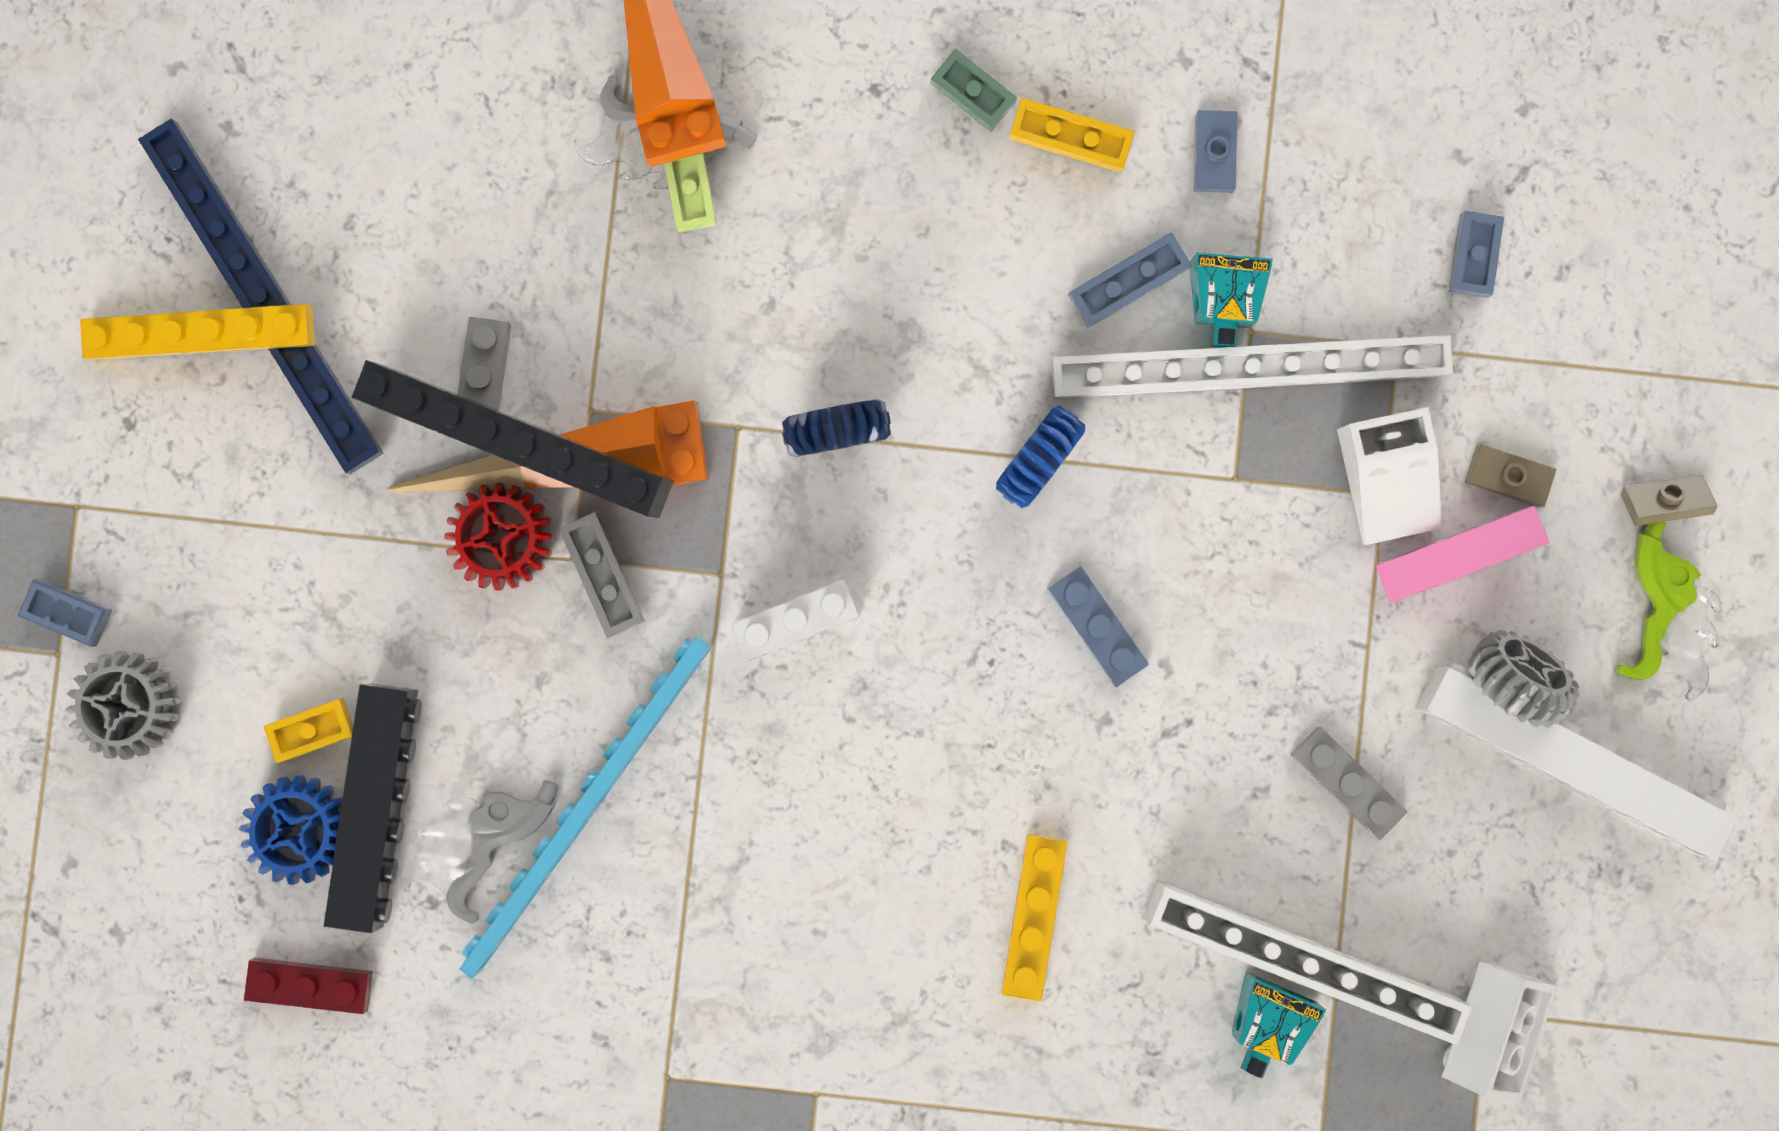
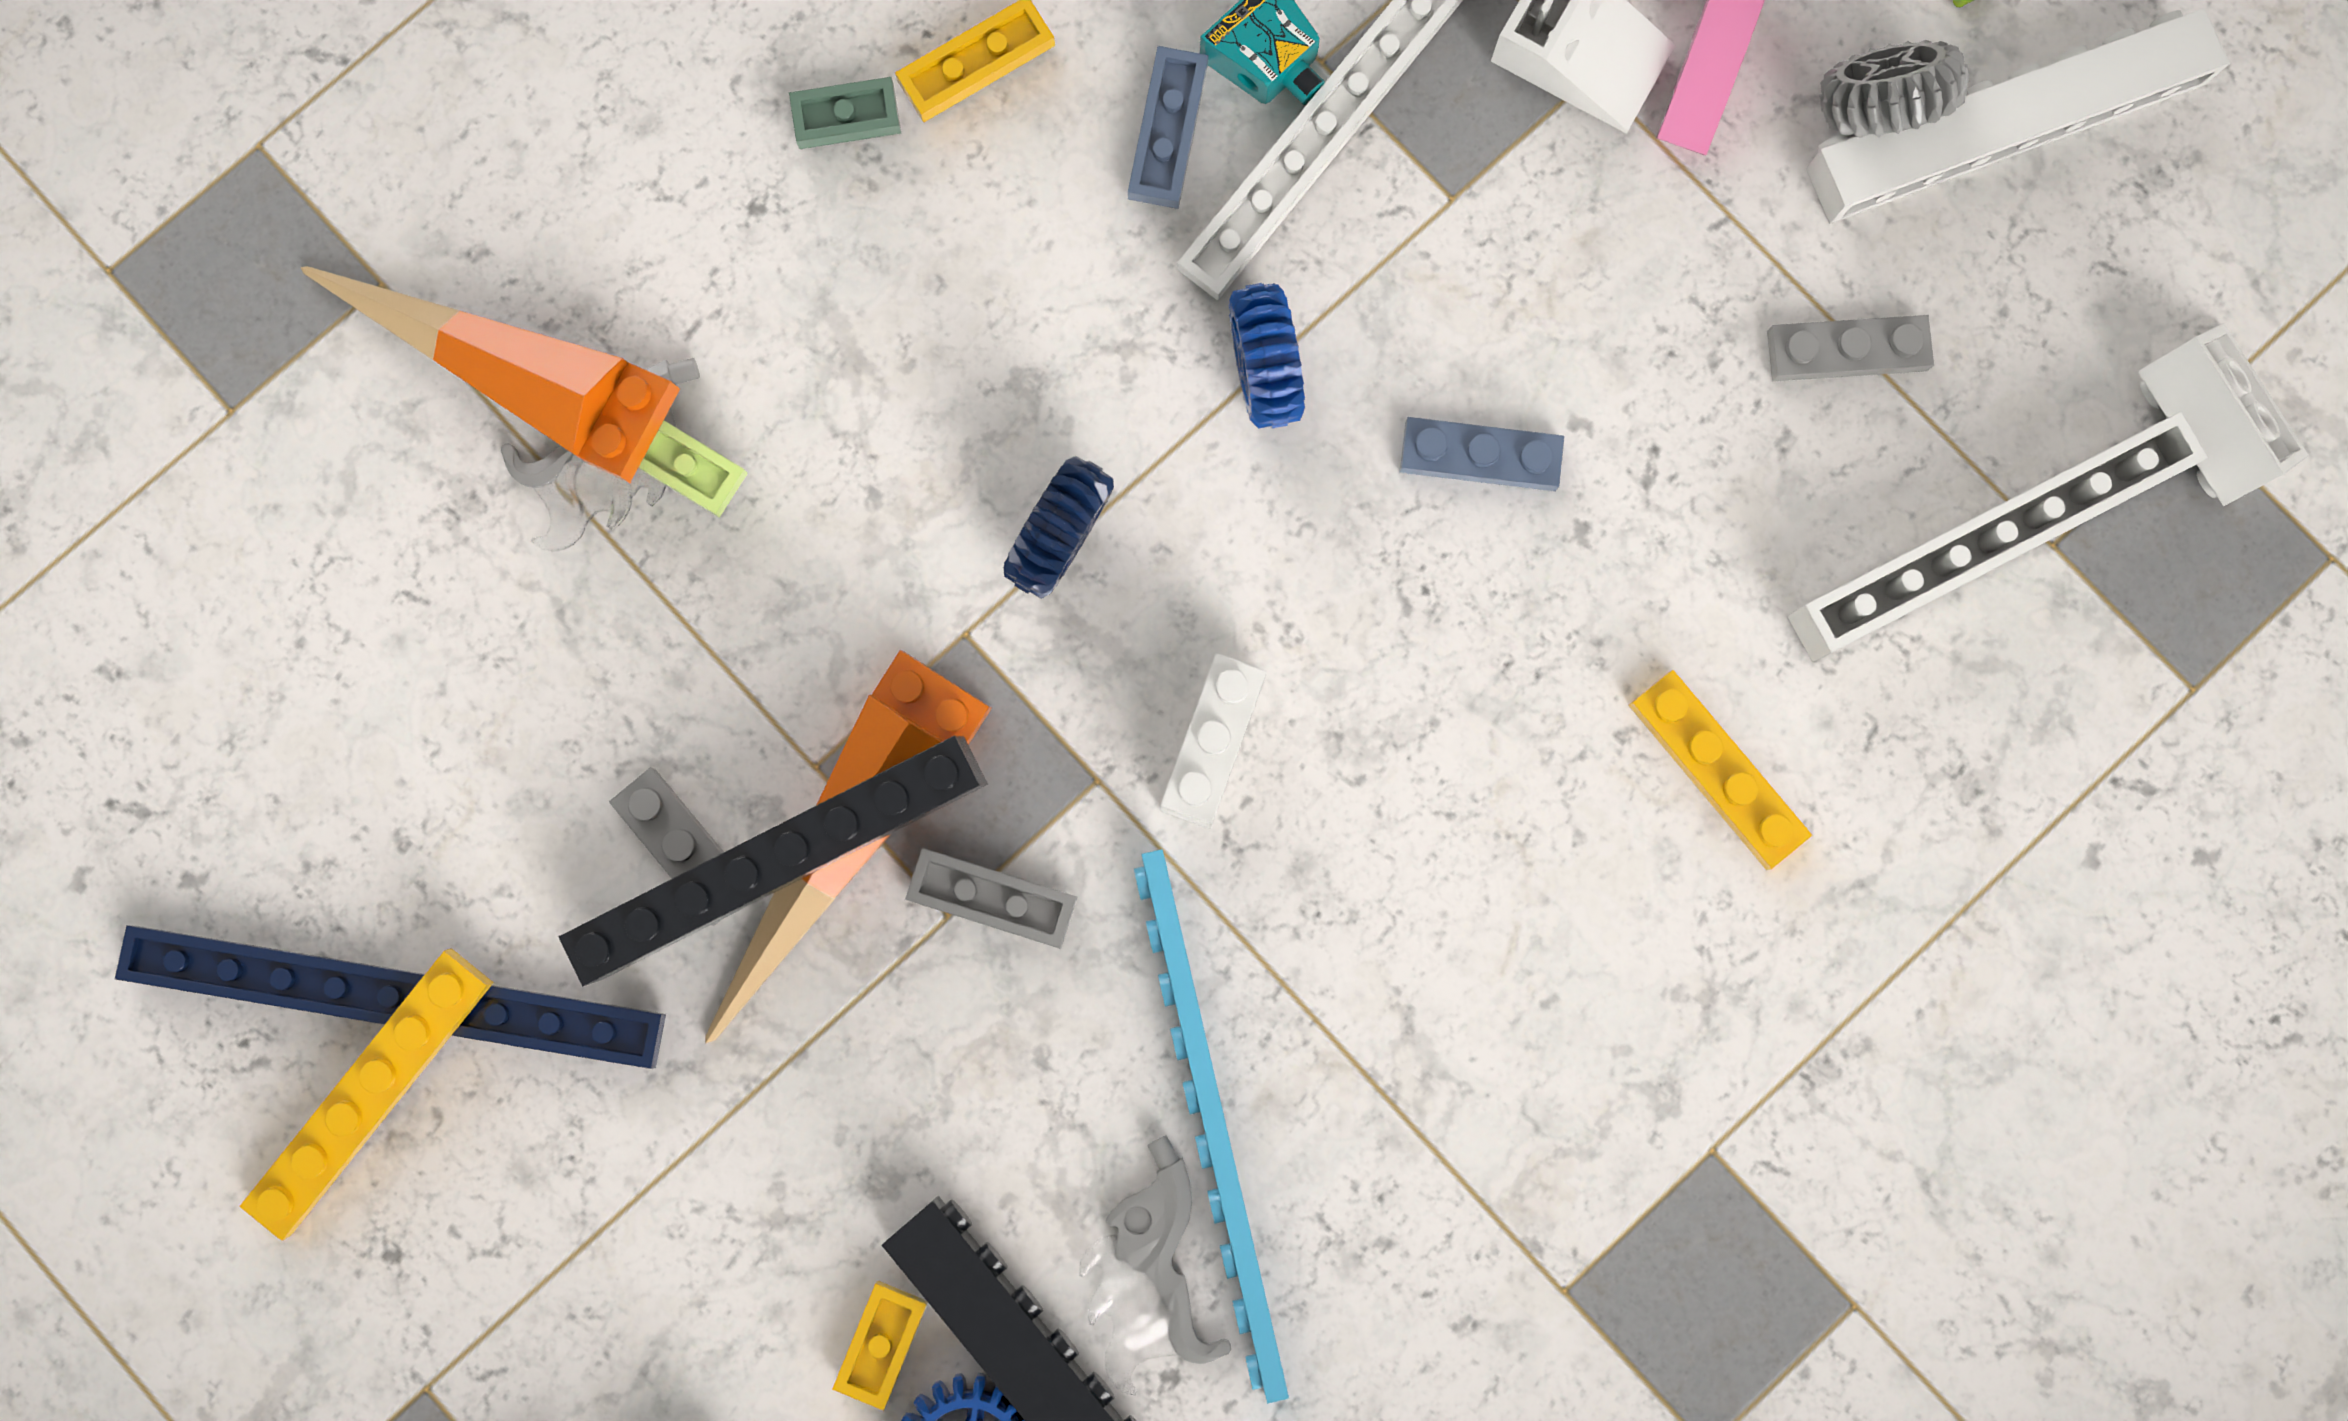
camera: 50 degrees left, 5 degrees down
red gear [444,483,554,591] -> none
teal torso [1232,971,1326,1078] -> none

